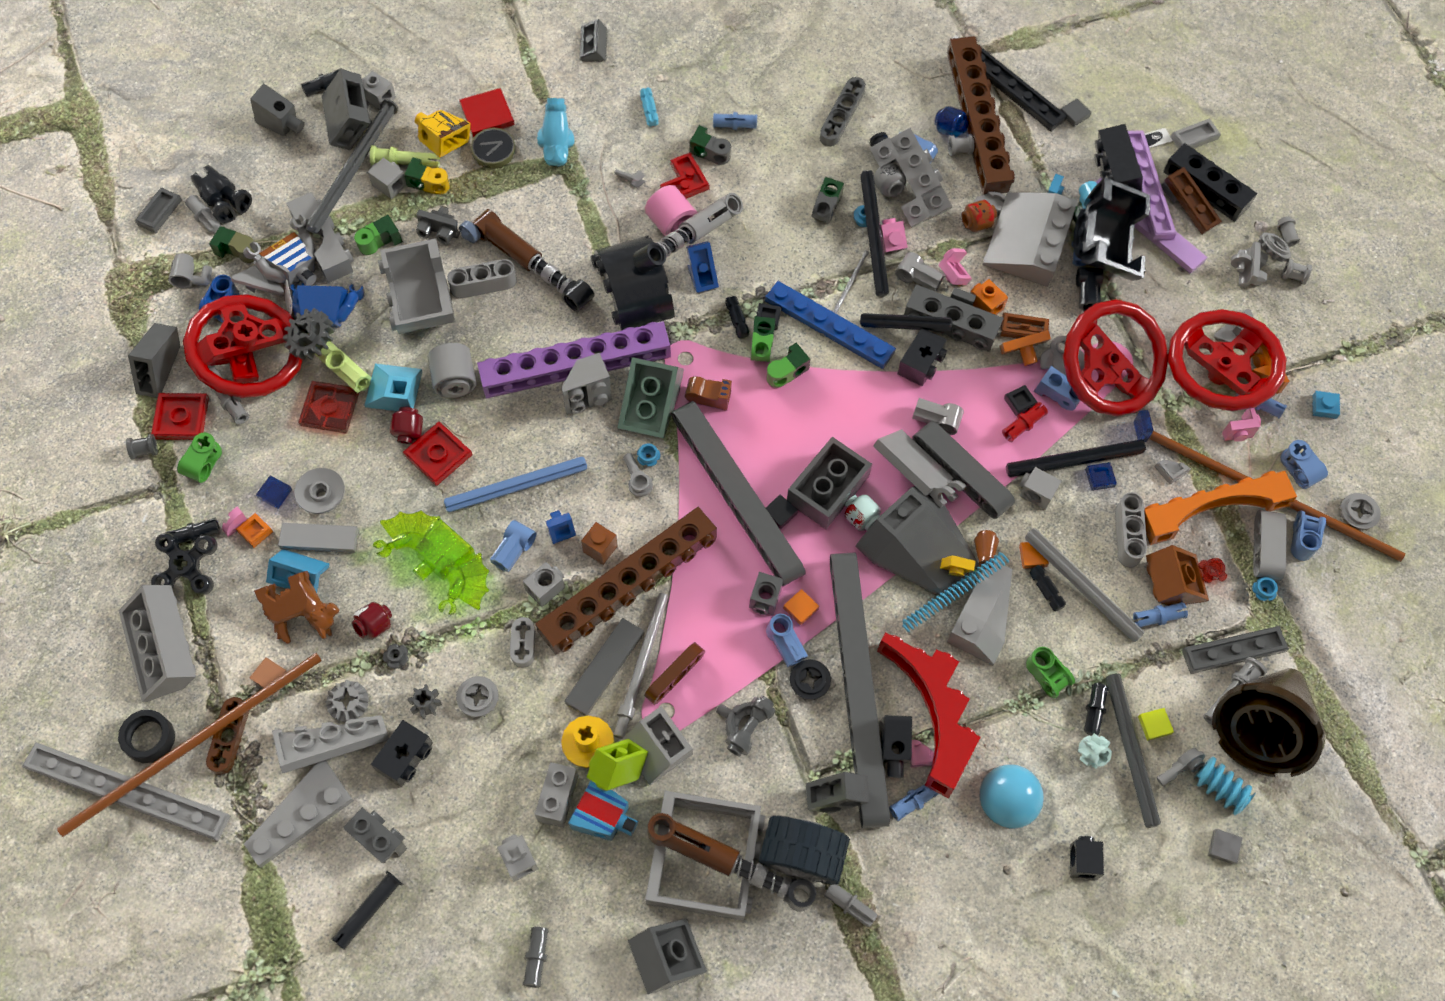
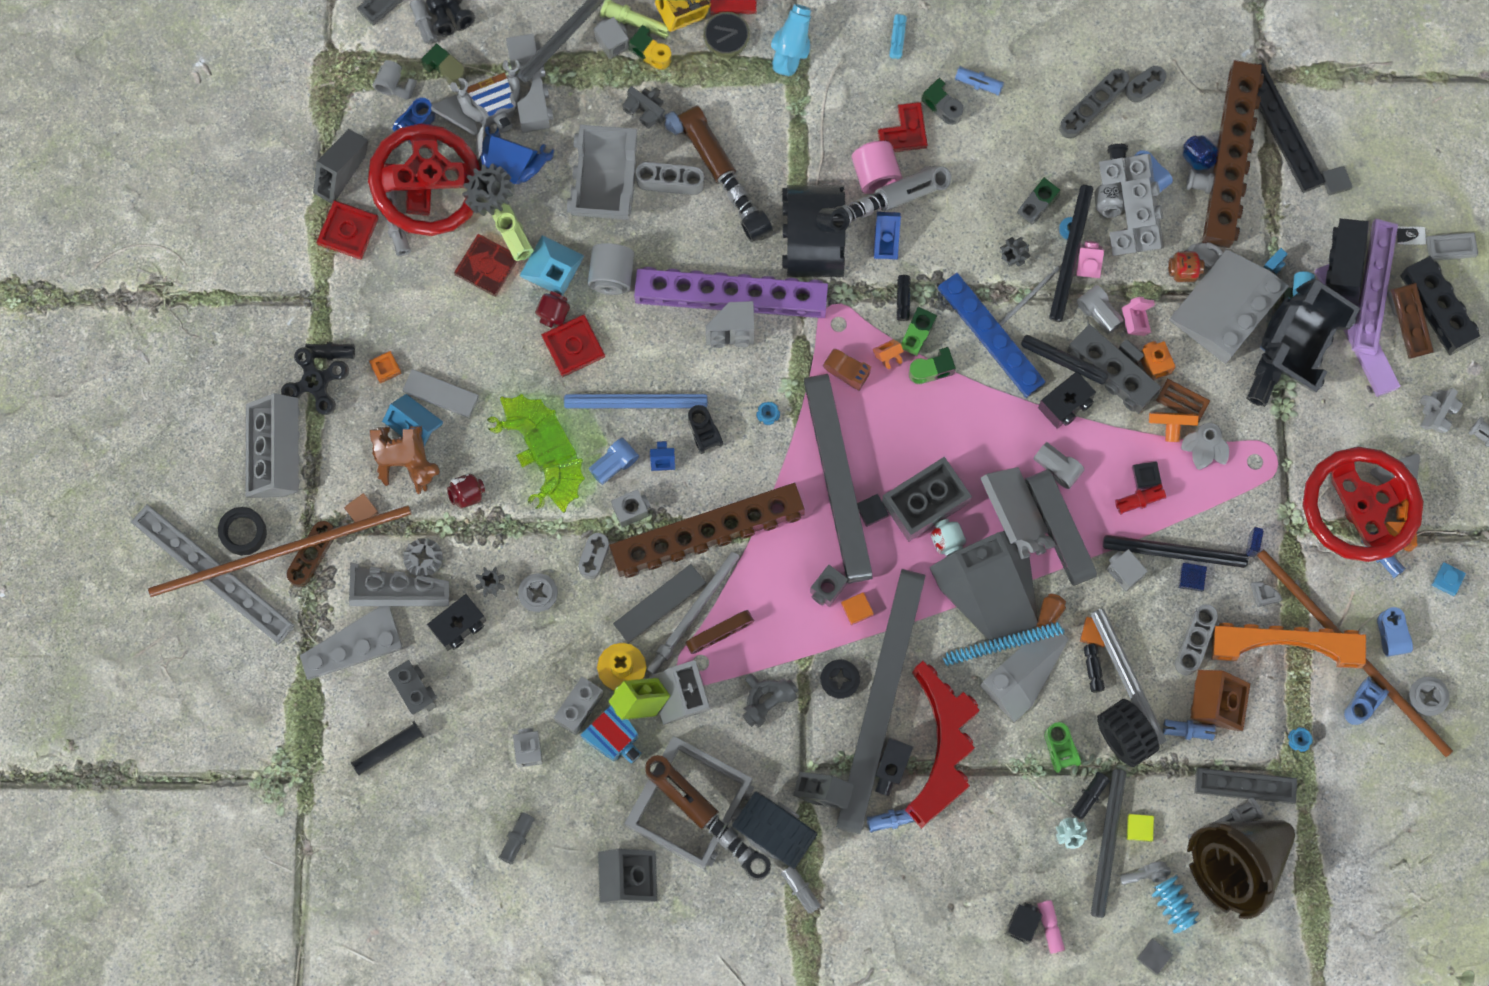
camera: 20 degrees right, 10 degrees up
dark grey bush [126,434,158,460] -> none
bright green piece [177,432,222,483] -> none
bright pink tile [222,506,247,537] -> none
clear blue tile [256,475,293,509] -> none
light grey dish [294,468,345,514] -> none
leg [354,215,403,255] -> none
dark grey plate [383,644,409,669] -> none
dark orange brick [581,522,618,565] -> none
light grey hand [615,169,646,188] -> none
sand green slope [617,357,684,438] -> none
light grey plate [623,453,653,497] -> none
black tile [756,303,782,330] -> none
medium blue piece [766,614,808,667] -> none
bright pink tile [910,740,934,768] -> none
yellow plate [940,555,975,576] -> none
medium azure piece [979,764,1044,828] -> none
medium blue leg [1034,366,1080,411] -> none
red piece [1063,299,1168,417] -> none
clear red plate [1198,558,1227,583] -> none
bright pink bracket [1222,408,1261,442] -> none
light grey beam [1253,510,1287,581] -> none
light grey gear [1258,233,1291,262] -> none
none -> black piece [688,405,724,454]
none -> orange tile [872,339,904,369]
none -> dark grey gear [1000,237,1031,267]
none -> bright pink piece [1037,900,1065,954]
none -> black tyre [1097,699,1160,768]
none -> dark grey beam [1126,66,1166,102]

